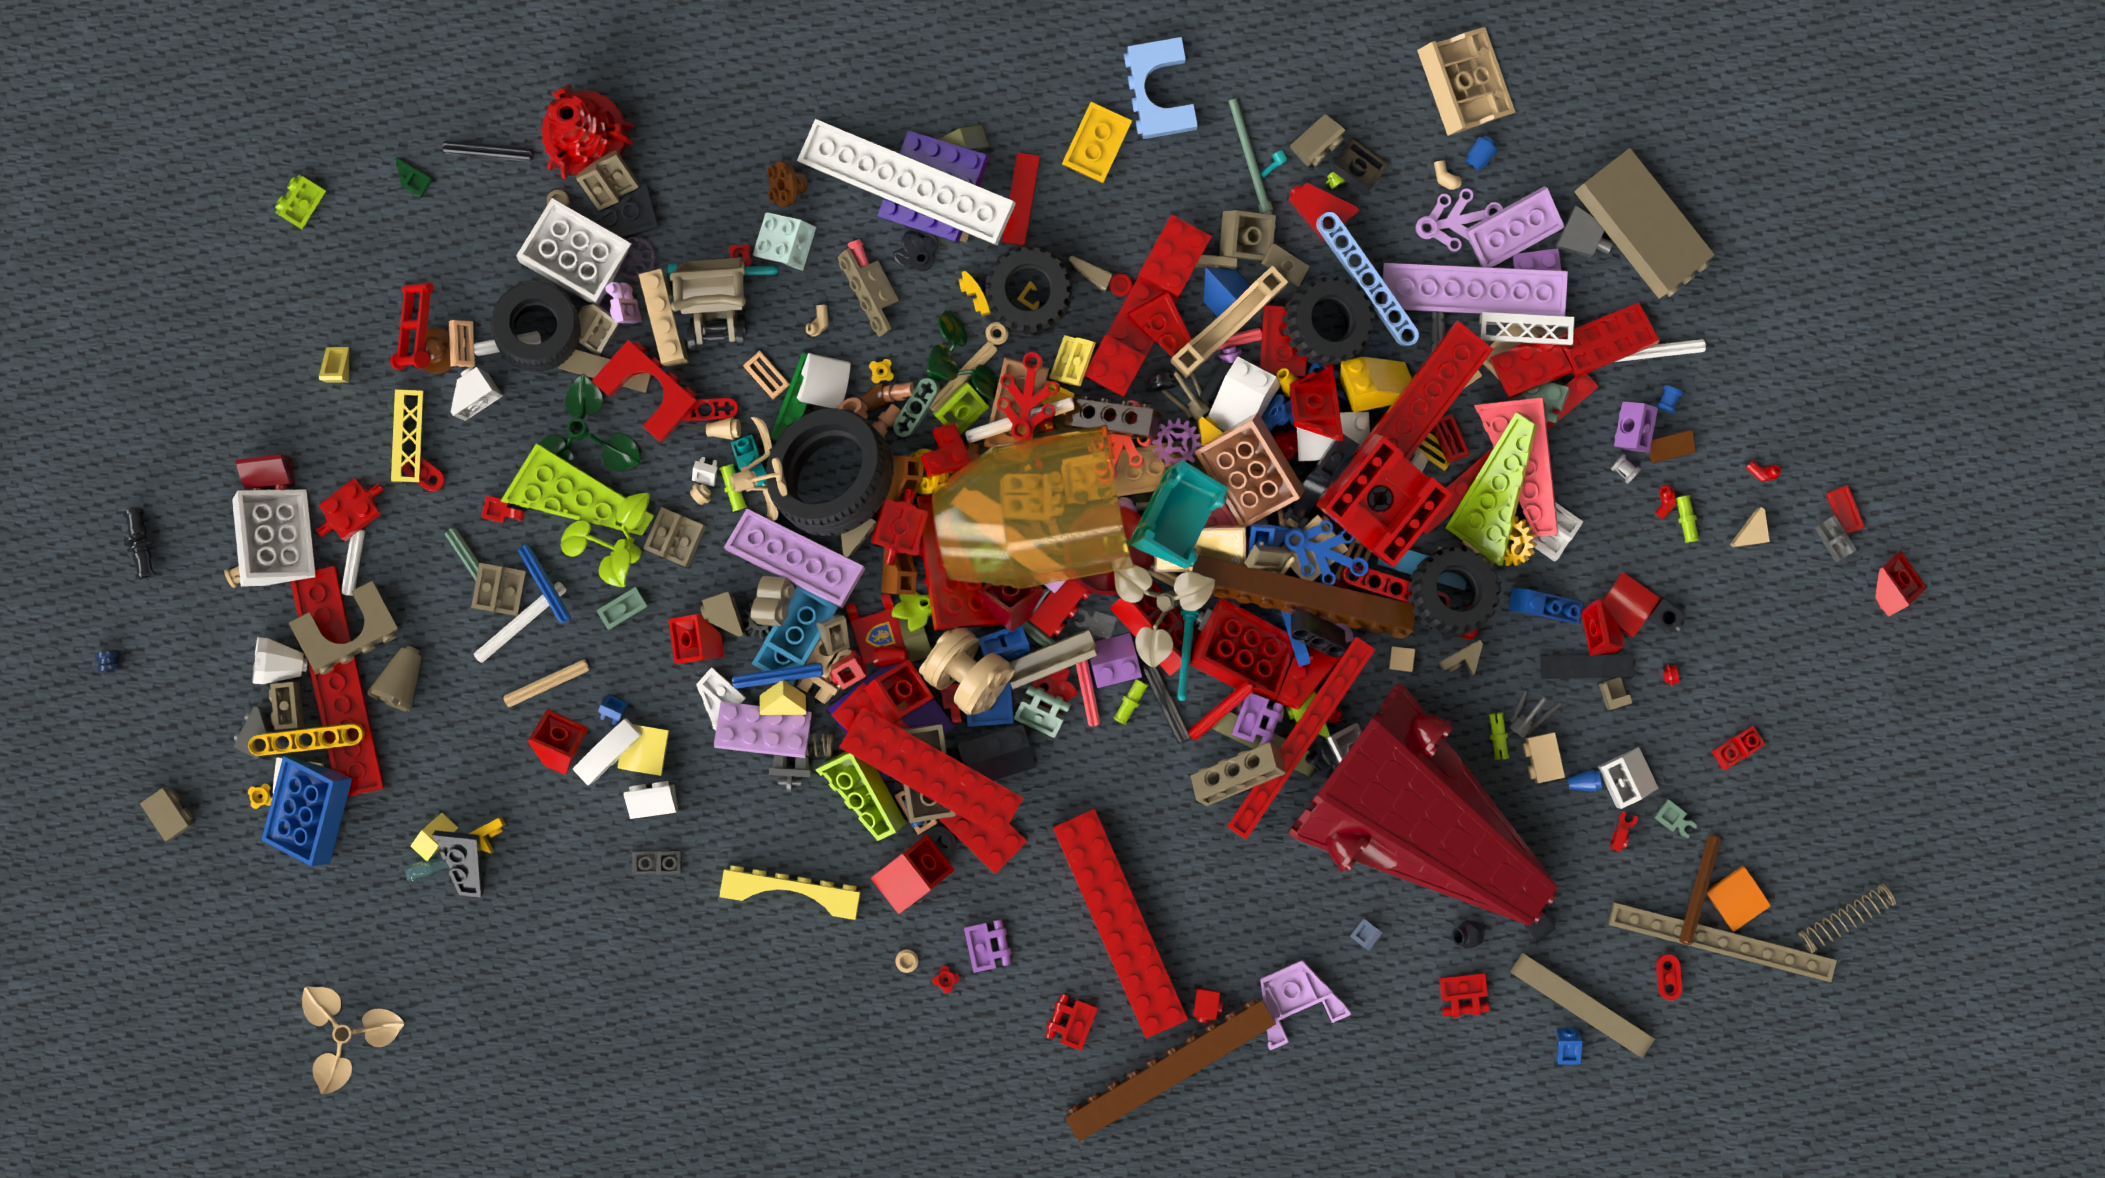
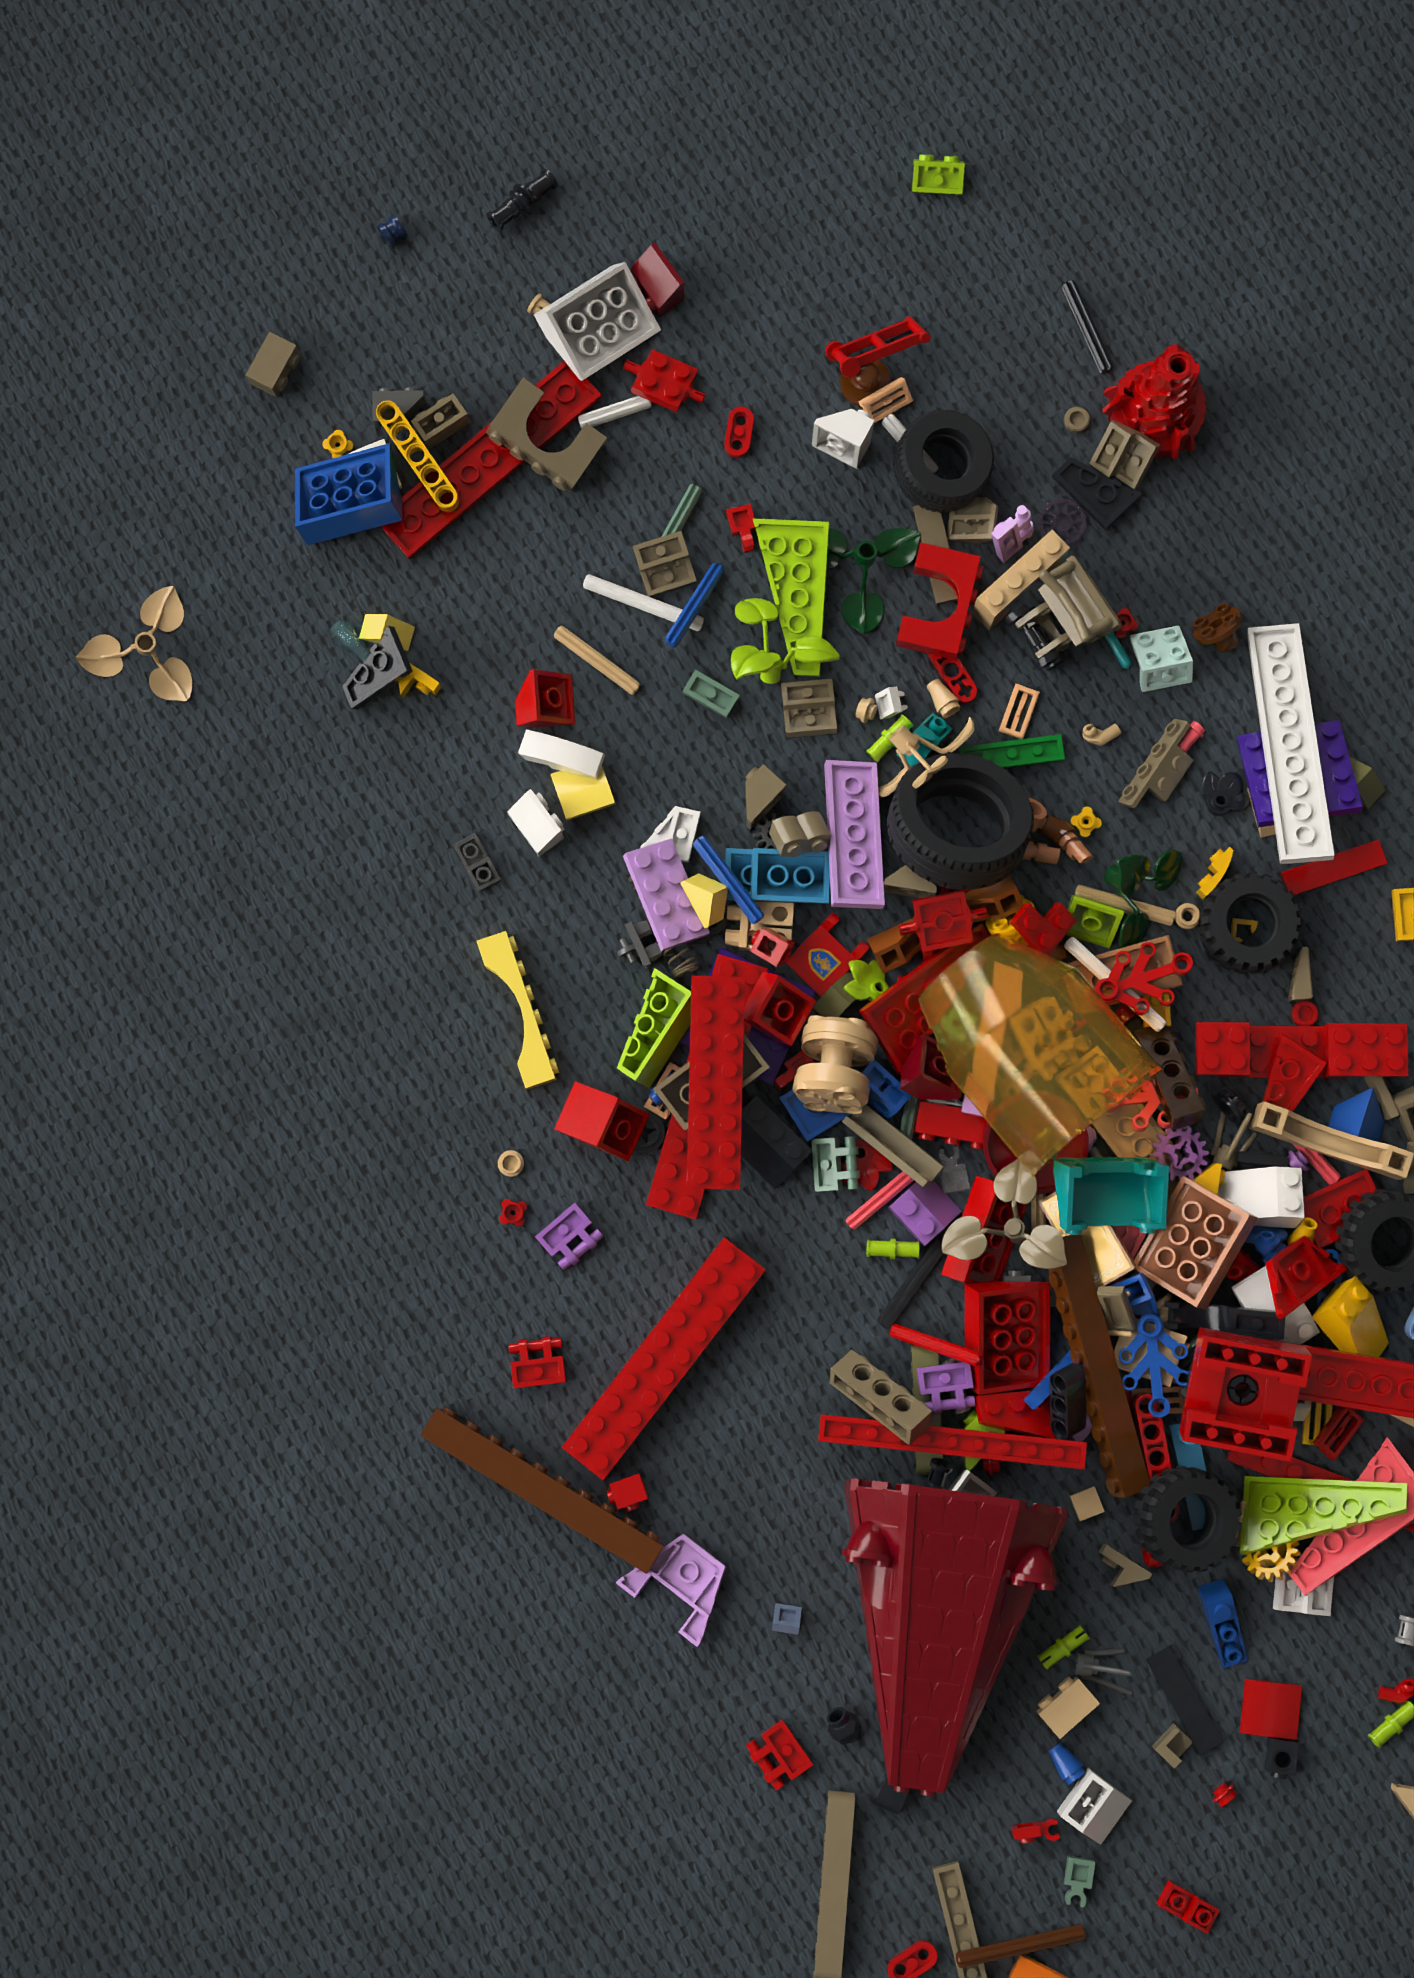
camera: 65 degrees right, 5 degrees down
white cone [252,637,308,684] -> none
light yellow slope [319,347,349,383] -> none
dark tan cone [367,646,422,712] -> none
light yellow fence [391,390,423,482] -> none
dark green tile [395,157,433,198] -> none
white slope [516,198,631,305] -> none
blue tile [598,694,629,725] -> none
red slope [668,614,724,664] -> none
white slope [797,353,850,409] -> none
dark tan slope [816,615,850,656] -> none
red cone [873,645,908,668] -> none
sand green beam [893,378,940,437] -> none
light yellow slope [1049,335,1096,386] -> none
teal piece [1178,608,1200,701] -> none
blue bracket [1556,1027,1583,1064] -> none
red slope [1581,599,1624,656] -> none

